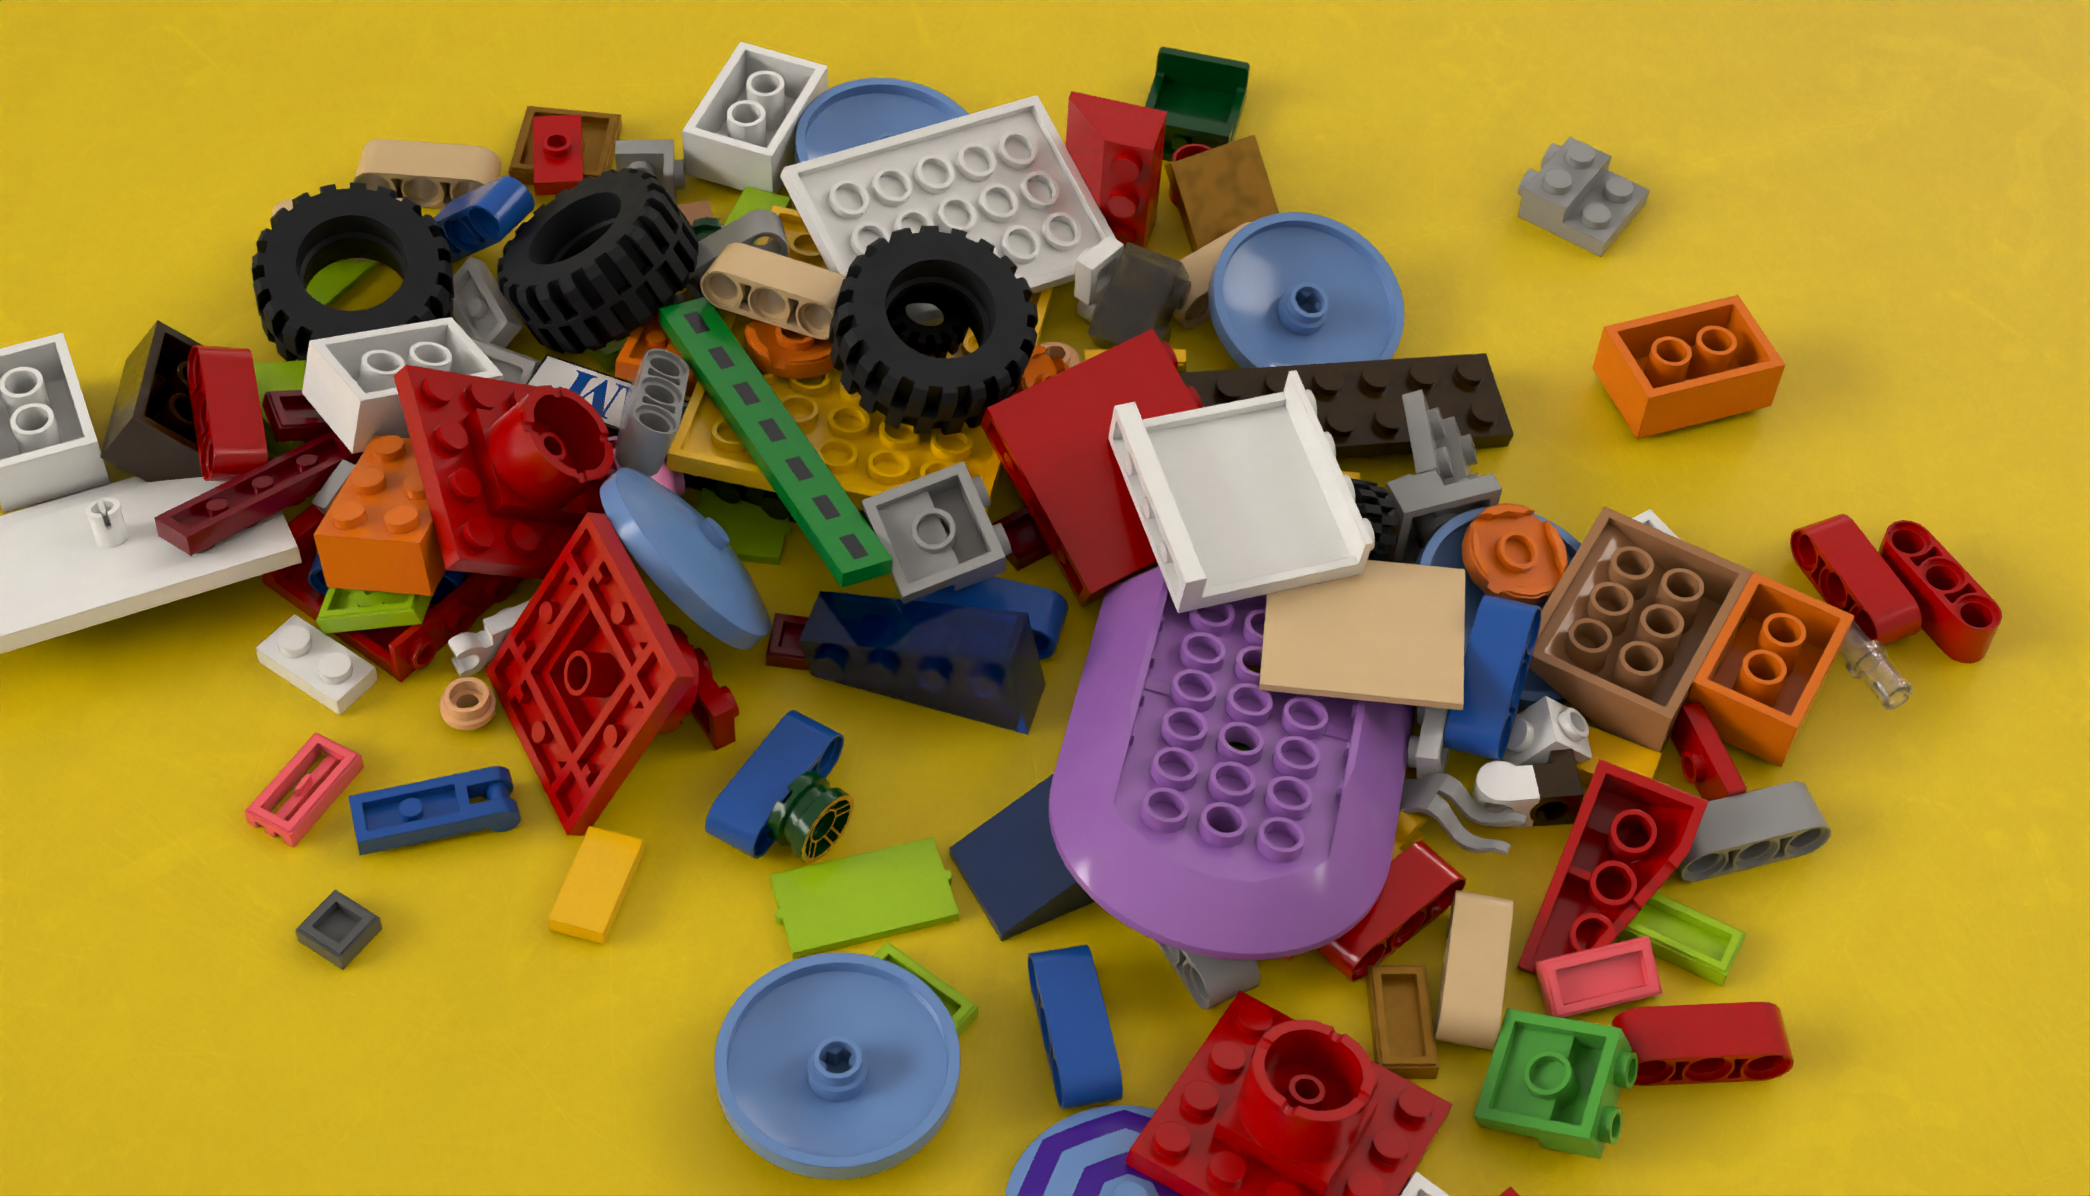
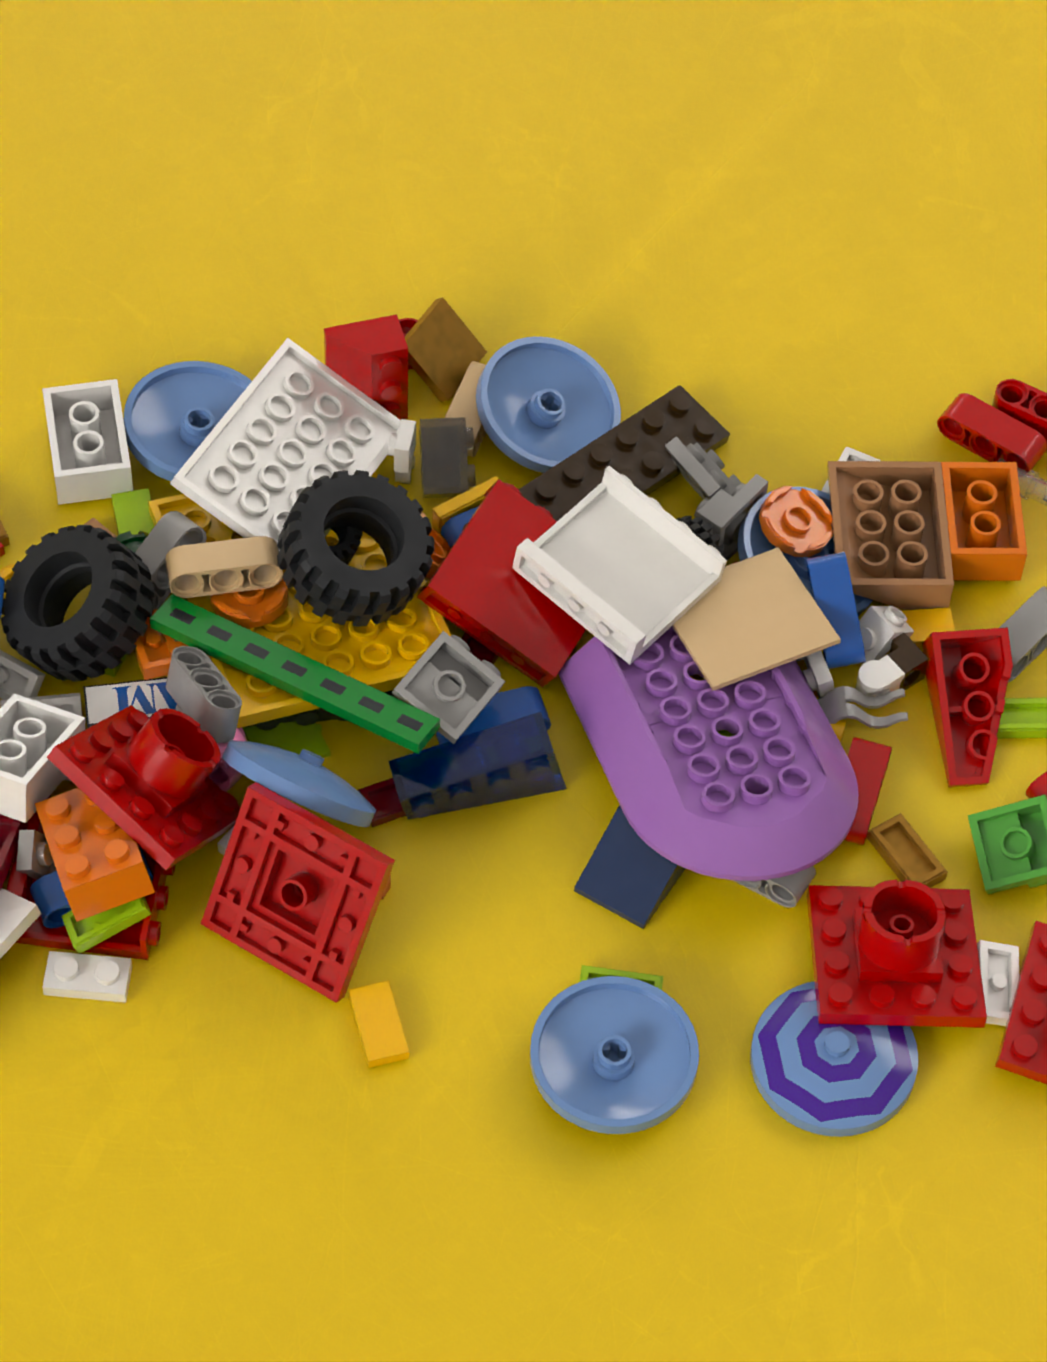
camera: 30 degrees left, 5 degrees up
coral tile [244,732,364,848] -> none
dark grey tile [295,890,383,970] -> none
blue plate [349,766,521,855] -> none
light nougat plate [439,677,497,730] -> none
white plate [448,600,530,678] -> none
light grey bracket [615,140,685,203] -> none
blue beam [705,710,844,859] -> none
dark green wheel [767,771,854,863] -> none
lime piece [769,837,960,959] -> none
blue beam [1028,945,1123,1110] -> none
dark green panel [1145,47,1250,162] -> none
tan beam [1434,890,1514,1051] -> none
light grey plate [1518,137,1650,257] -> none
coral tile [1534,936,1663,1018] -> none
orange brick [1593,295,1785,439] -> none
red plate [1671,702,1747,801] -> none

